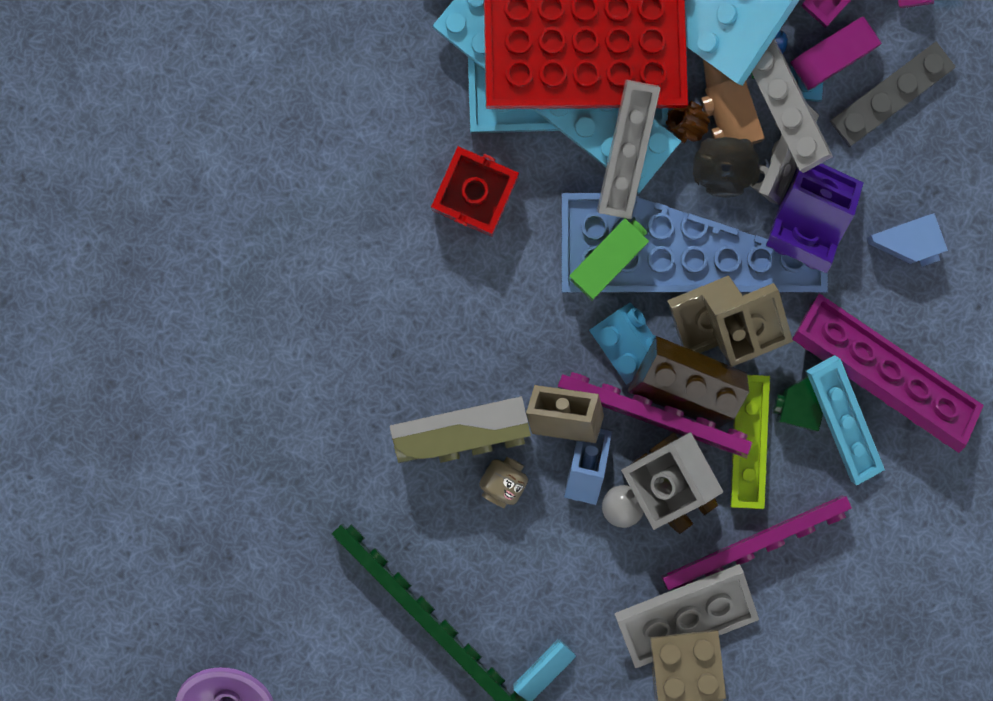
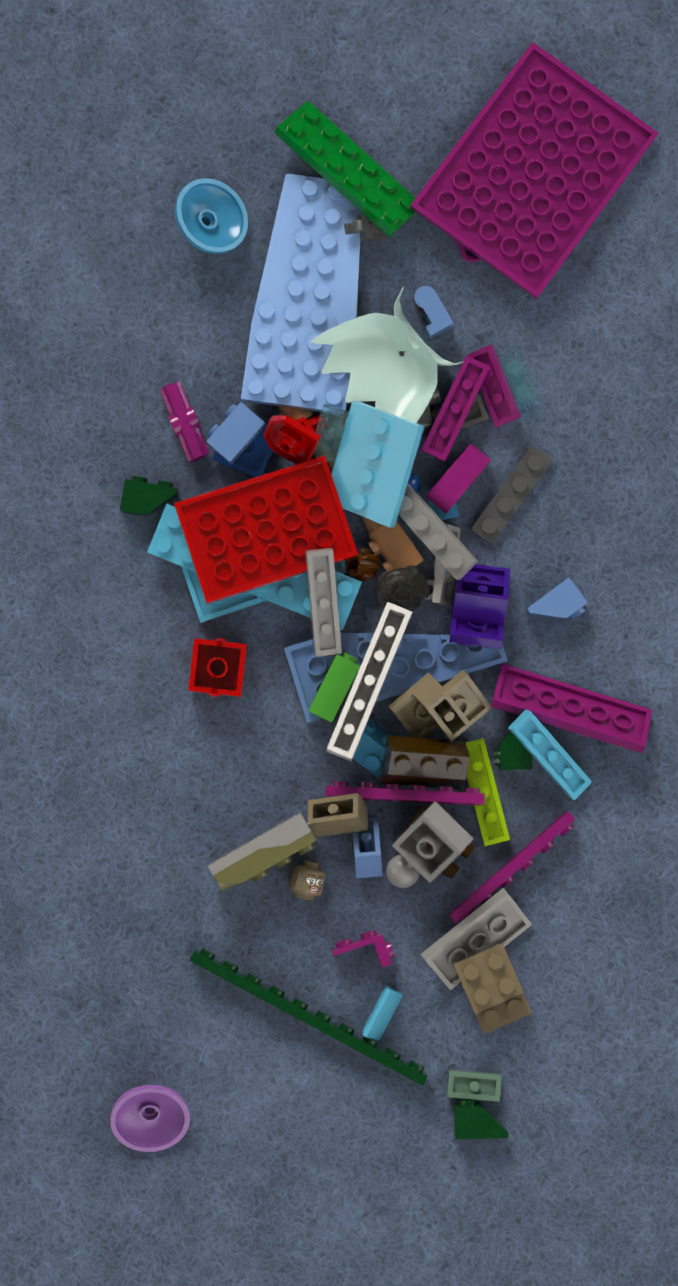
camera: 20 degrees left, 0 degrees up
none -> white brick [327,602,412,761]
none -> magenta bracket [332,930,395,967]

